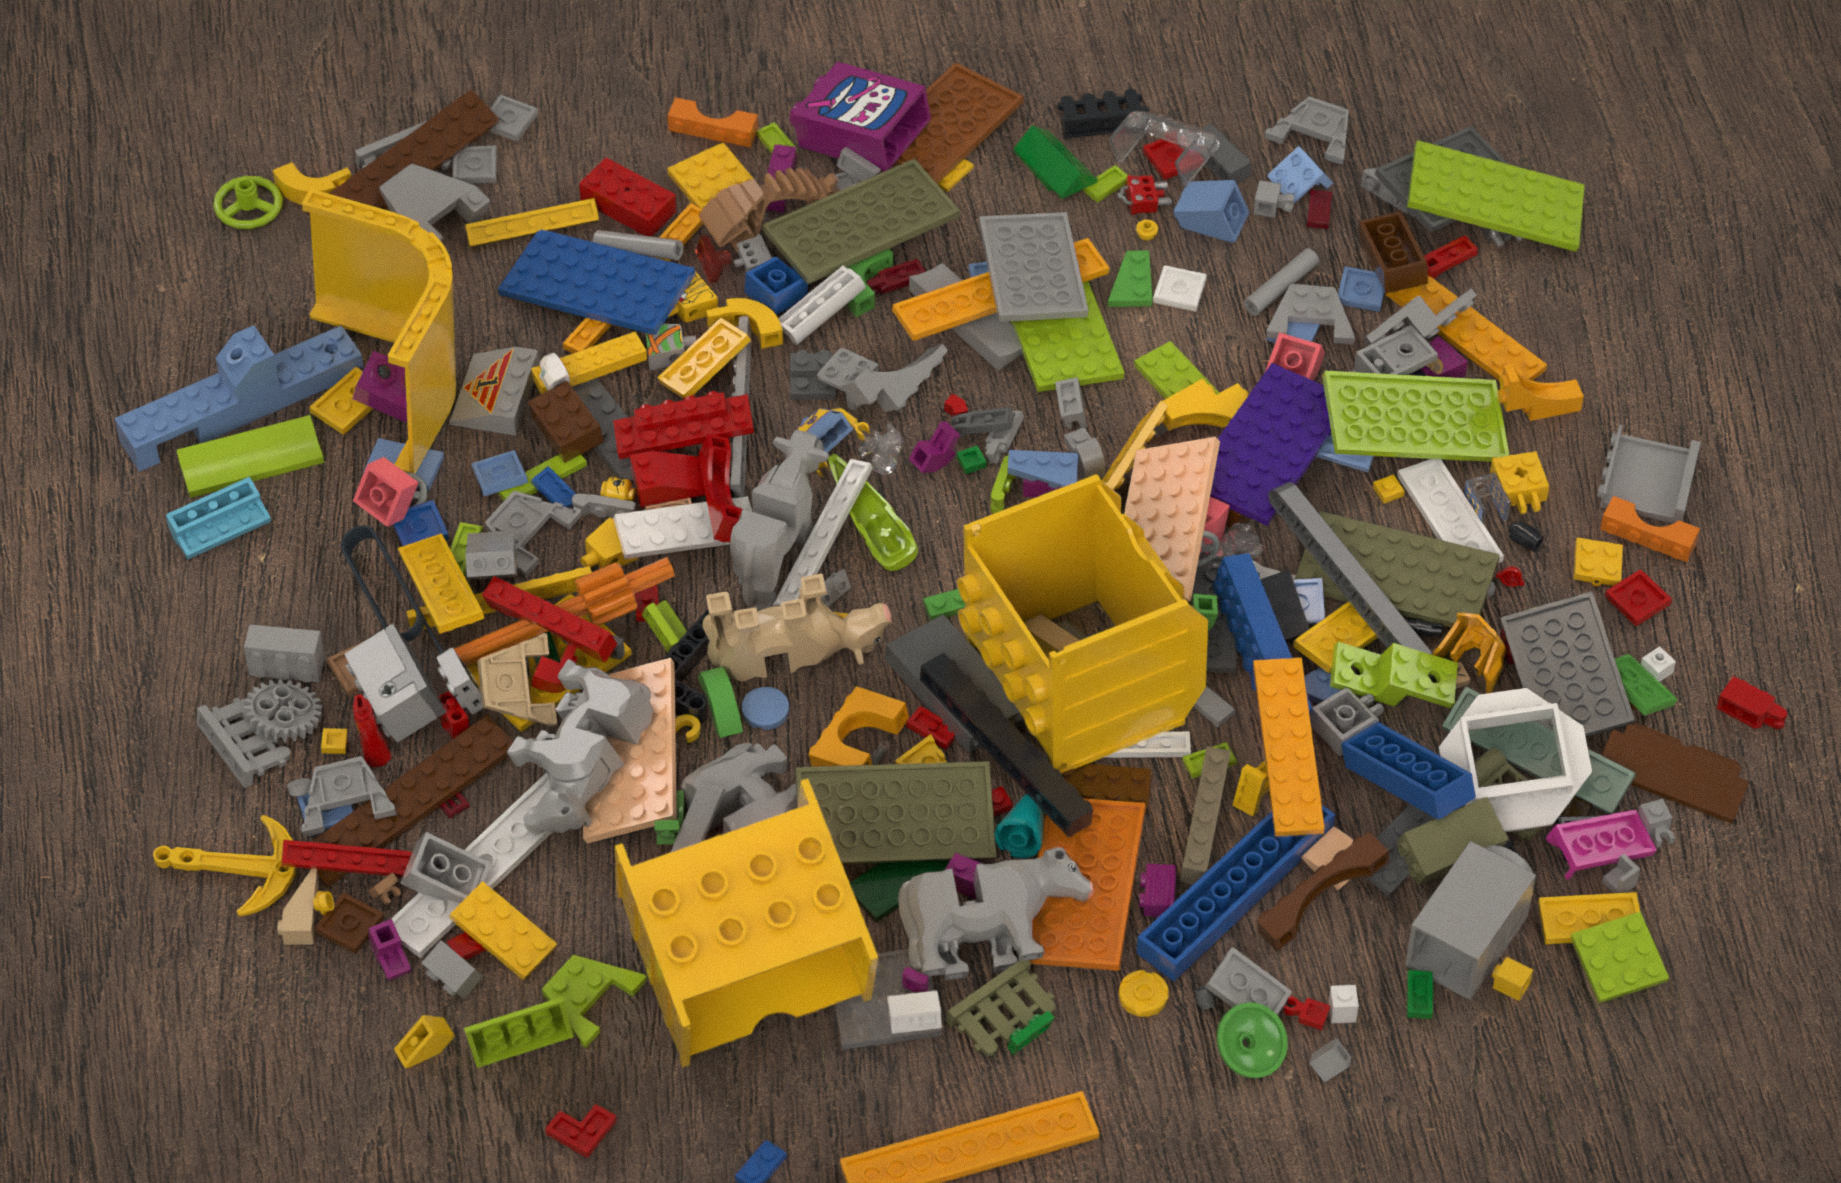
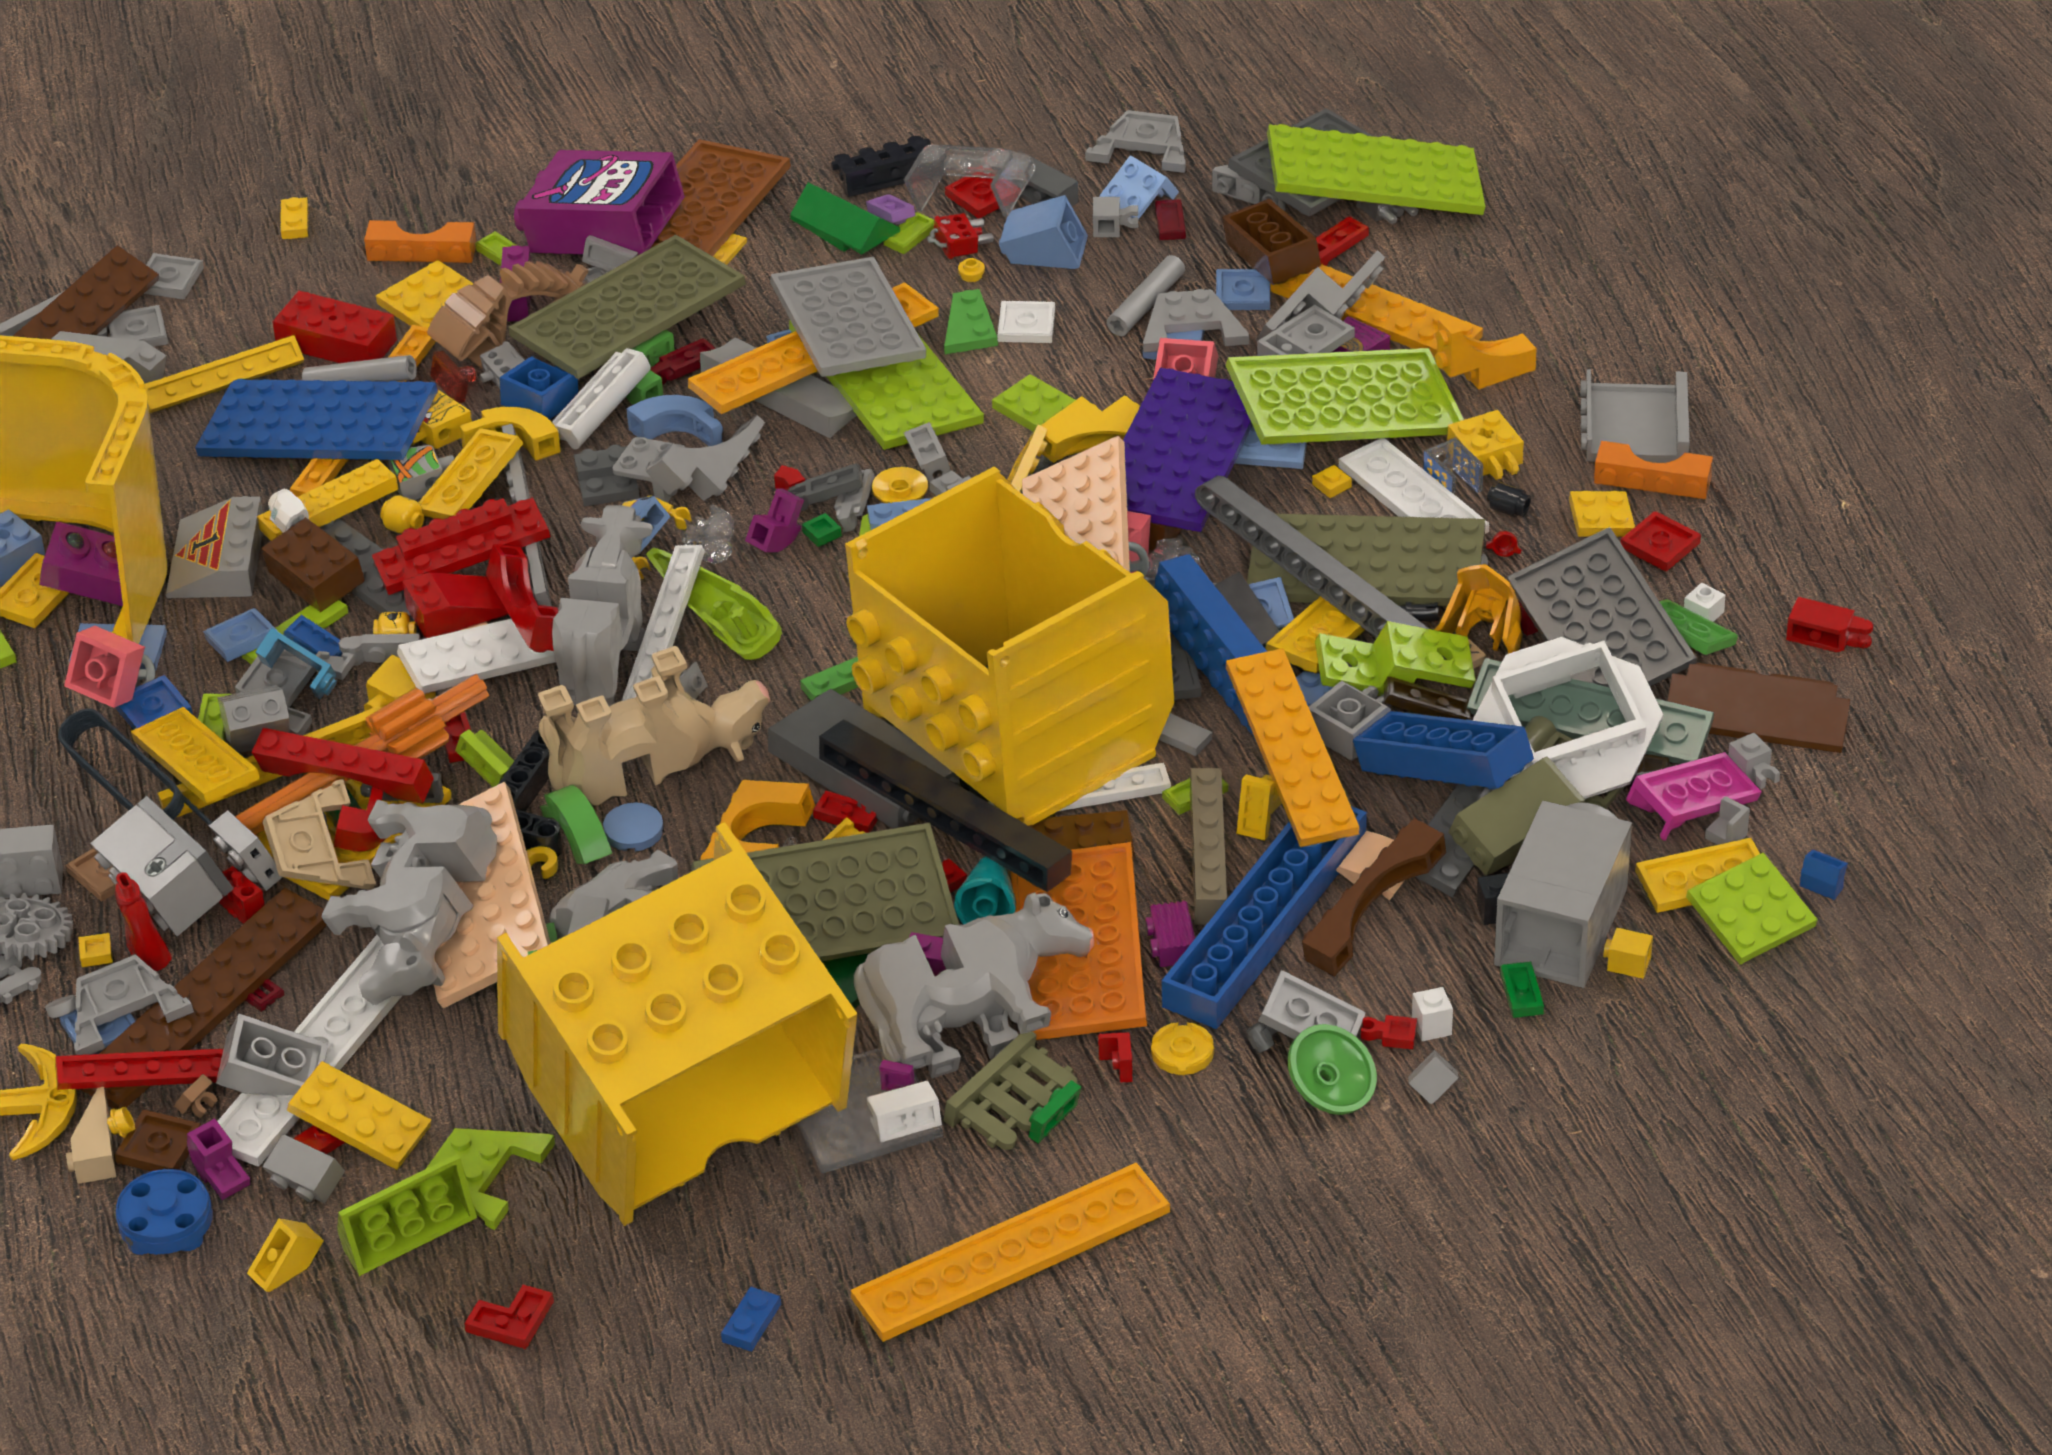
camera: 10 degrees left, 10 degrees down
none -> blue piece [116,1169,213,1255]
none -> dark azure panel [255,628,337,699]
none -> yellow plate [281,197,308,239]
none -> yellow head [380,495,424,534]
none -> medium blue arch [626,395,723,446]
none -> medium lavender plate [866,194,915,224]
none -> yellow dish [872,467,928,503]
none -> red bracket [1098,1032,1133,1082]
none -> dark brown tile [1384,676,1471,720]
none -> black brick [1477,873,1508,925]
none -> blue piece [1800,850,1848,900]

